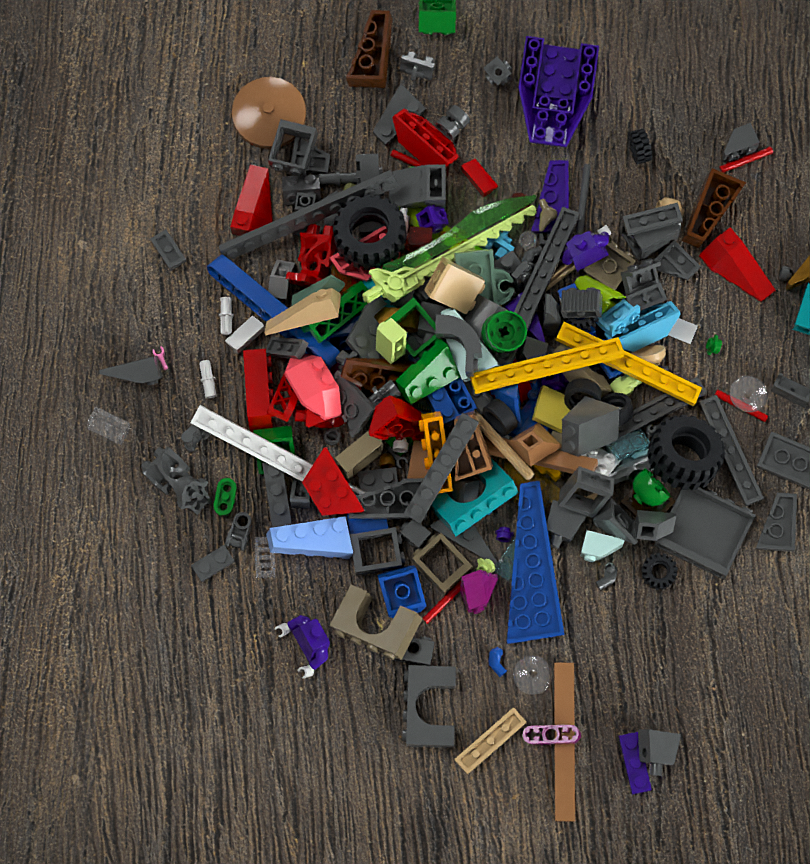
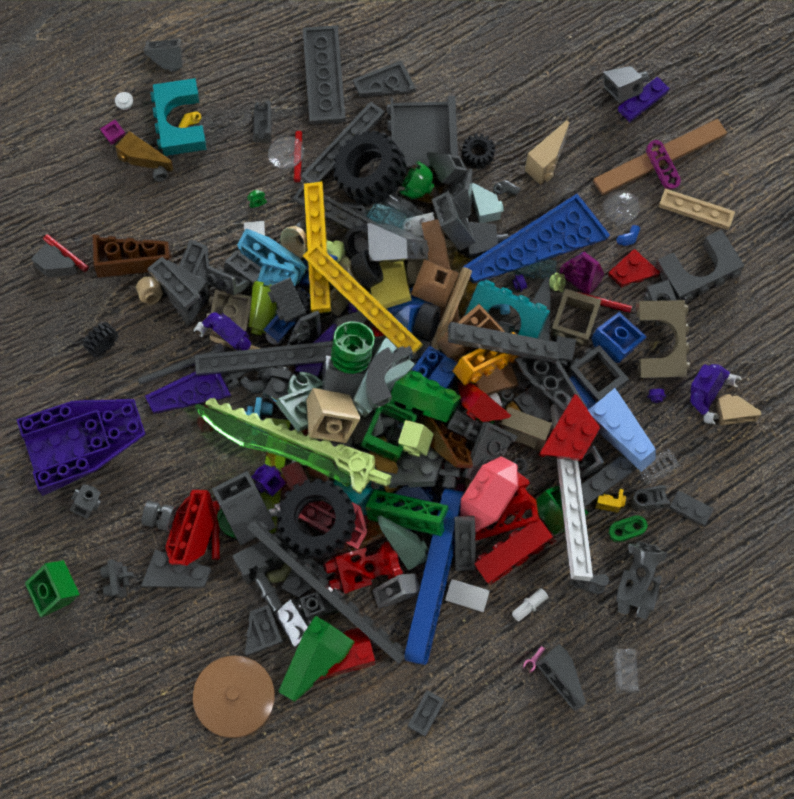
camera: 120 degrees left, 5 degrees down
white axle [219,297,234,335] -> none
tan wedge [265,288,341,335] -> none
dark grey window [268,119,318,176] -> none
reddish brown wedge [346,10,393,88] -> none
red slope [461,159,498,198] -> none
clear plate [519,231,538,250] -> none
dark tan animal [539,199,558,232] -> none
red wedge [699,227,776,302] -> none
none -> green wedge [278,616,355,702]
none -> tan slope [525,120,569,185]
none -> yellow bracket [595,489,626,513]
none -> red wing [608,249,660,287]
none -> dark purple plate [647,389,666,403]
none -> tan slope [715,394,761,426]

